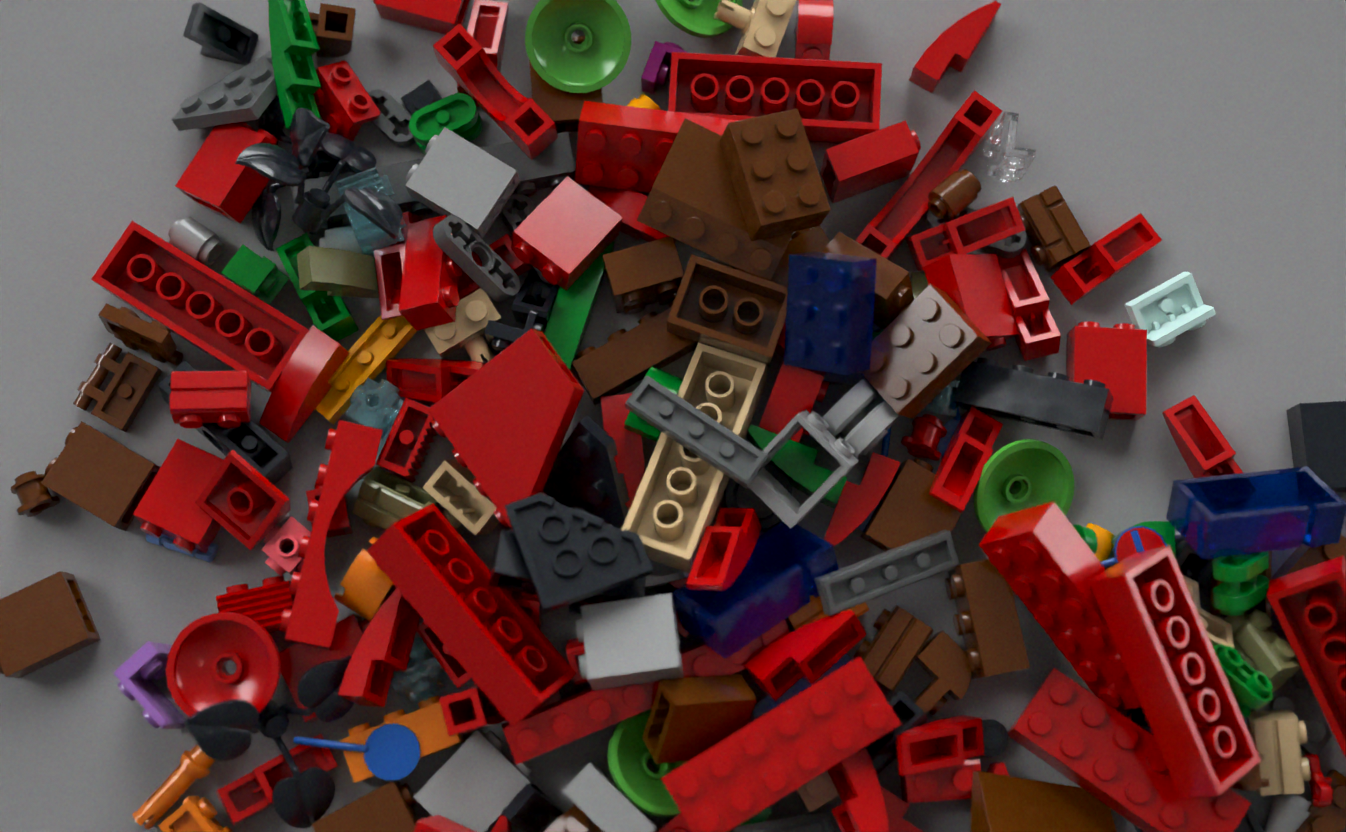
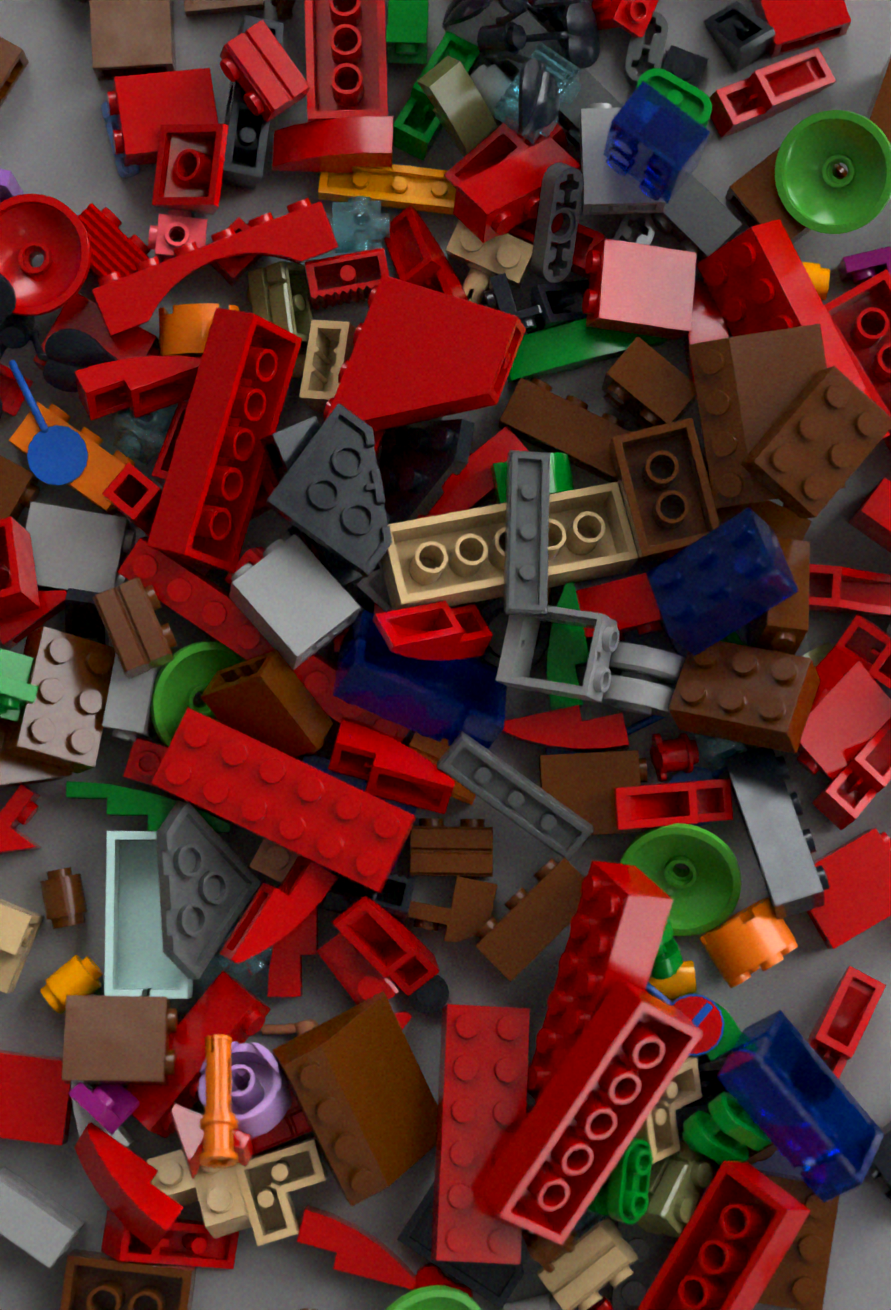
camera: 55 degrees right, 5 degrees up
red arch [433,23,558,160] -> none
none -> reddish brown brick [93,578,178,678]
none -> clear blue brick [603,81,711,204]
none -> orange brick [699,896,798,989]
none -> black slope [704,1,776,73]

